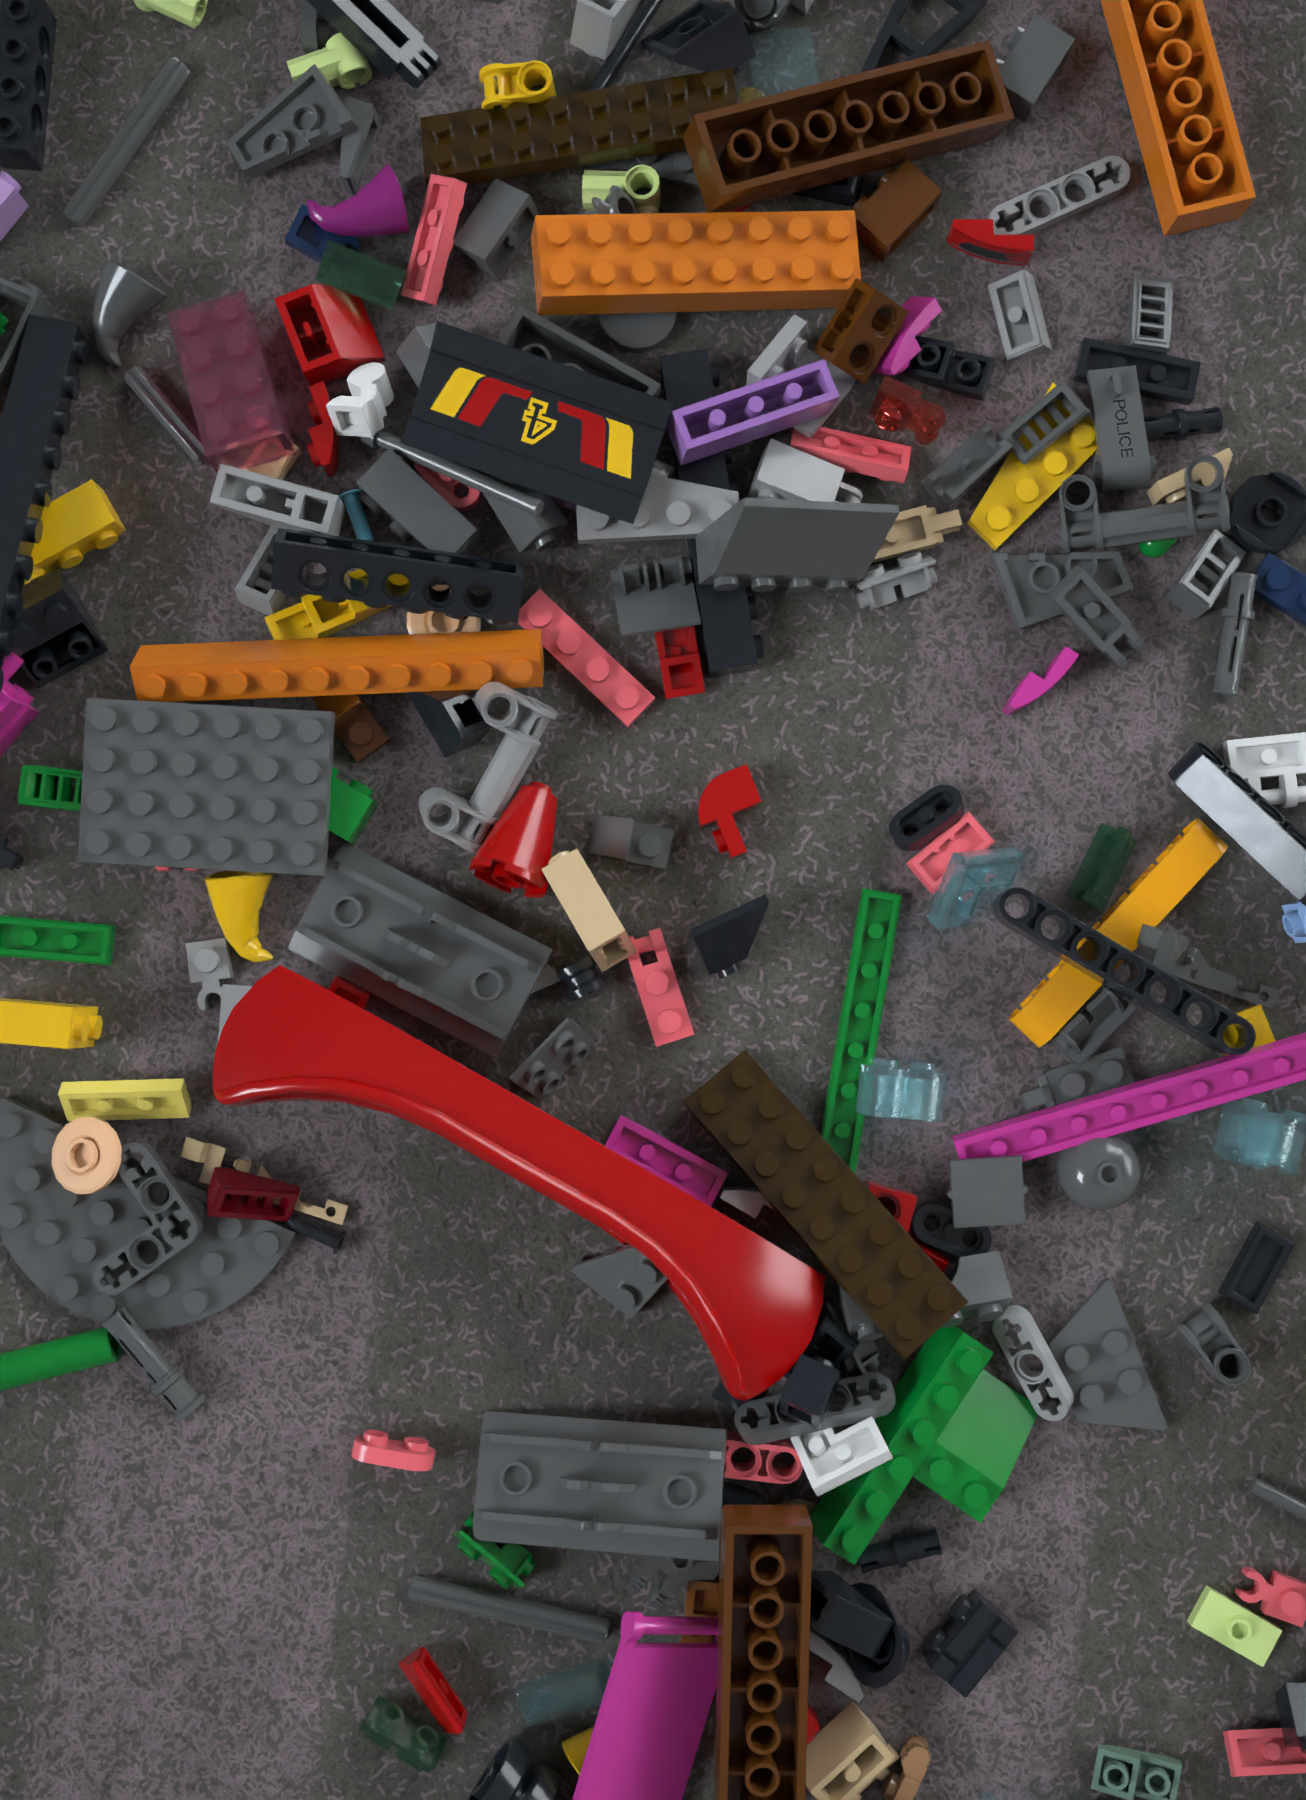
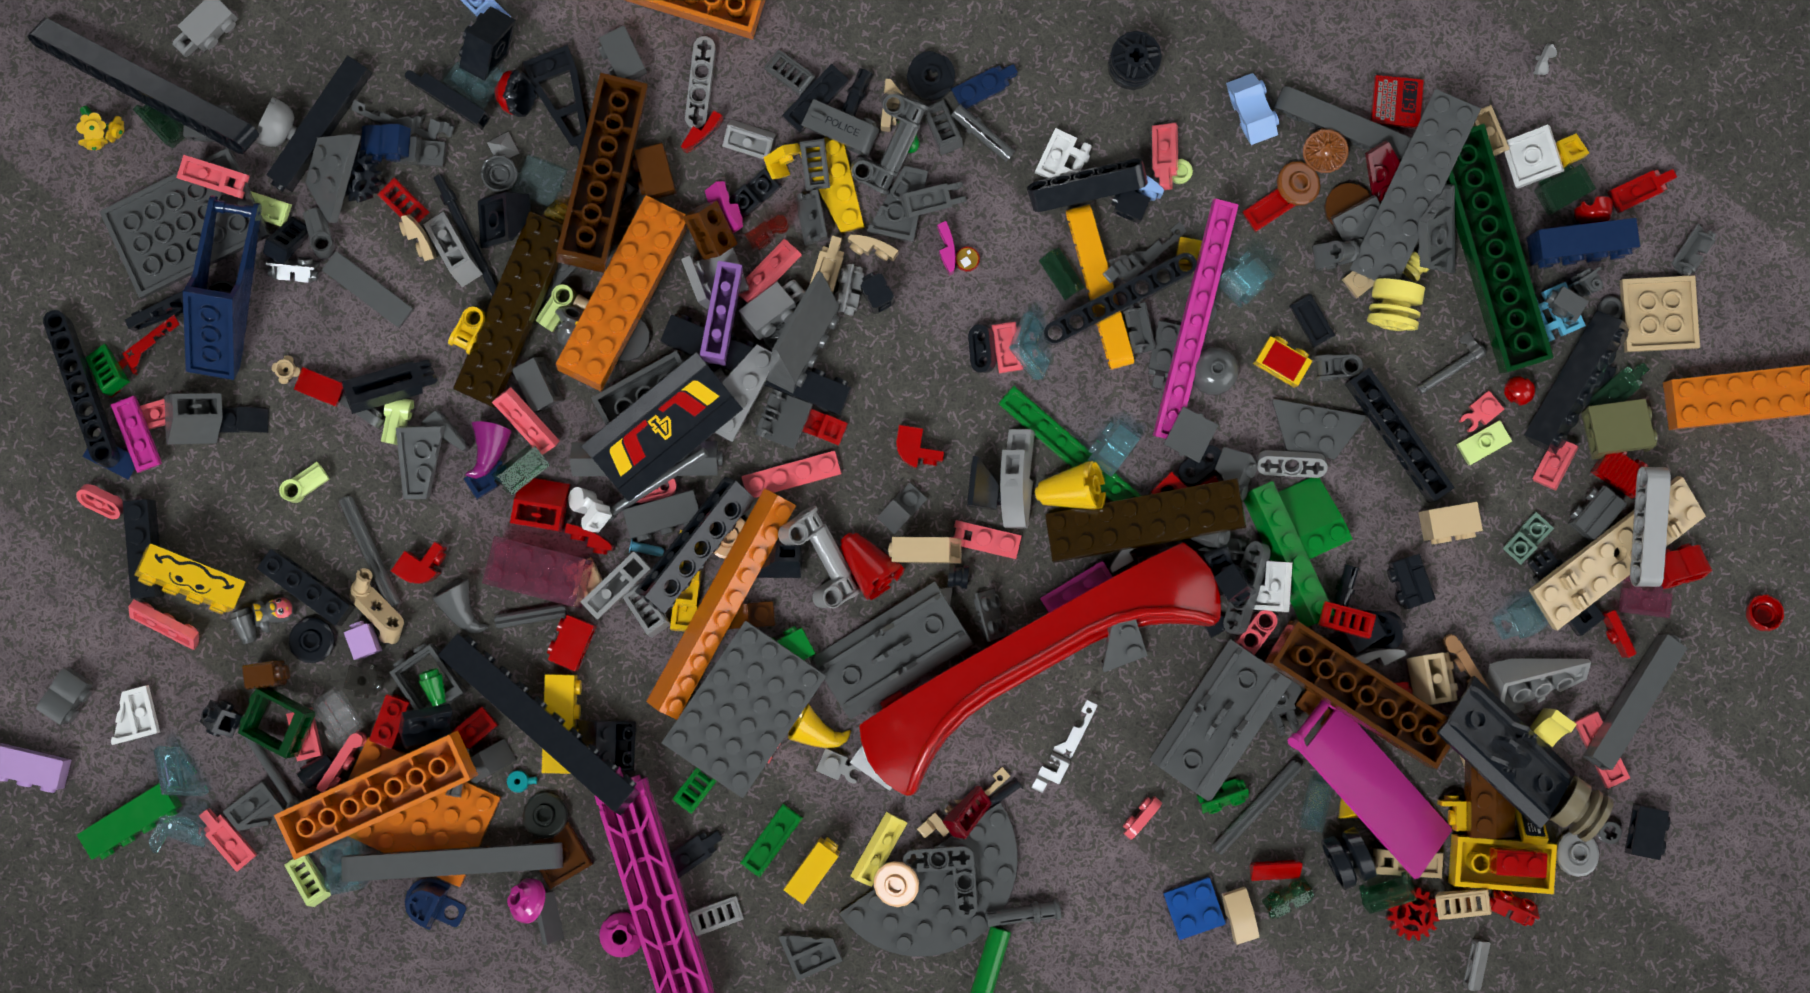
camera: 55 degrees left, 0 degrees up
none -> tan beam [349,568,404,644]
none -> red brick [391,542,447,584]
none -> red brick [547,615,597,671]
none -> yellow bracket [763,143,801,179]
none -> tan slope [848,235,899,261]
none -> black brick [860,272,895,314]
none -> tile [955,247,979,272]
none -> light grey slope [1000,429,1035,528]
none -> piece [1031,700,1098,793]
none -> yellow cone [1035,461,1106,510]
none -> black brick [1111,191,1151,224]
none -> blue plate [1163,877,1226,940]
none -> tan slope [1222,887,1260,945]
none -> brick [1253,336,1312,388]
none -> red slope [1318,601,1376,638]
none -> black brick [1345,367,1455,503]
none -> tan brick [1418,502,1483,544]

